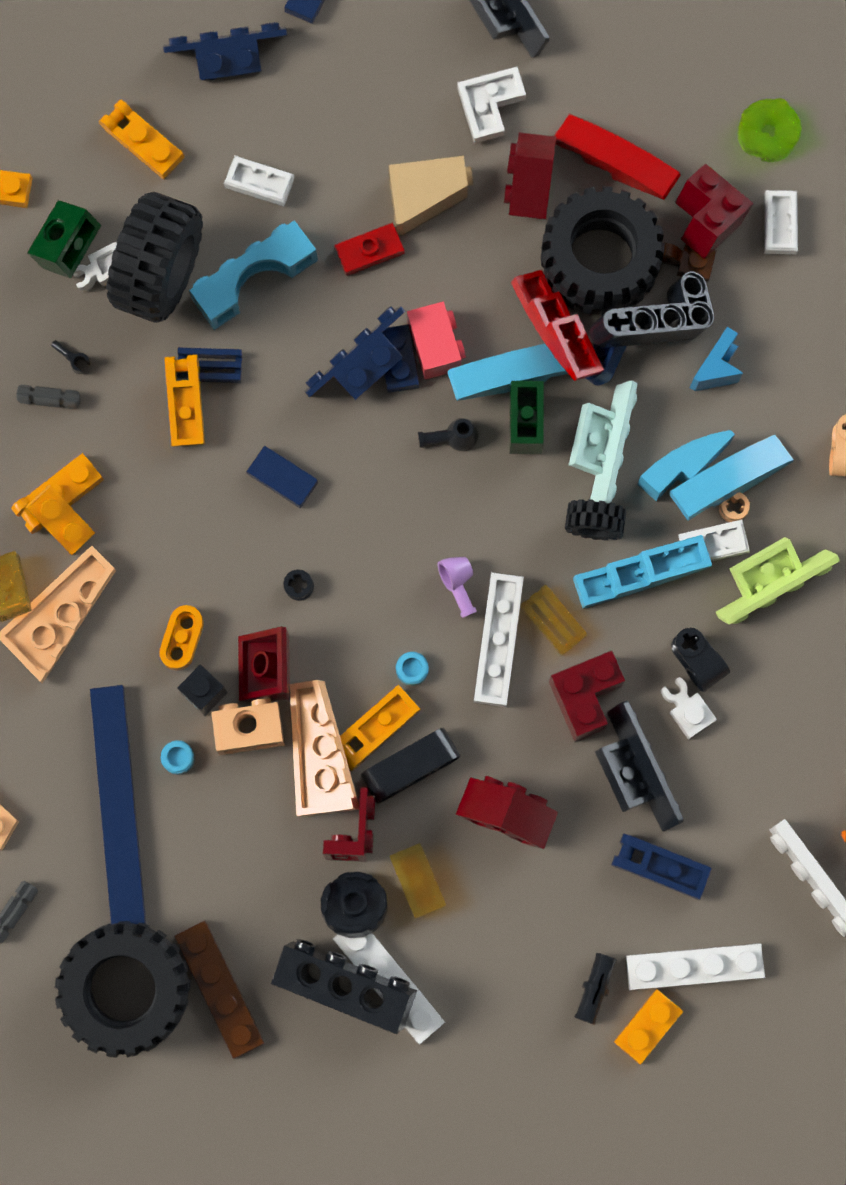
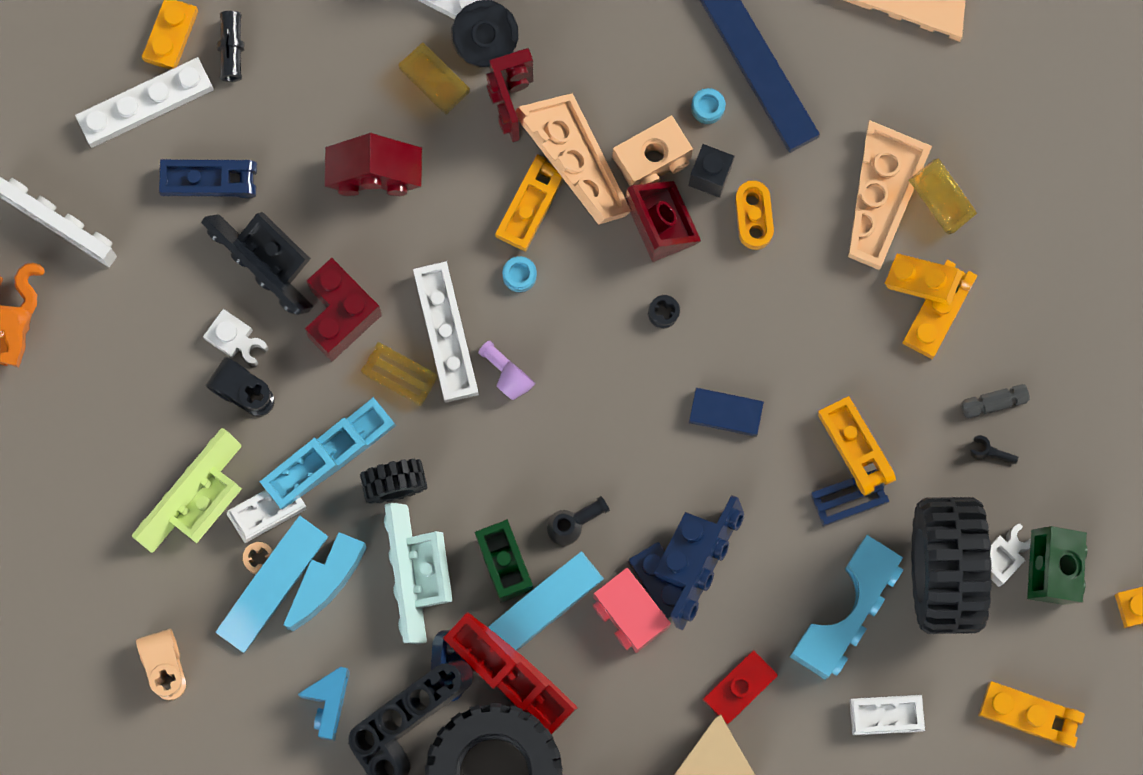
camera: 155 degrees right, 0 degrees up
black beam [361,727,461,804] -> none

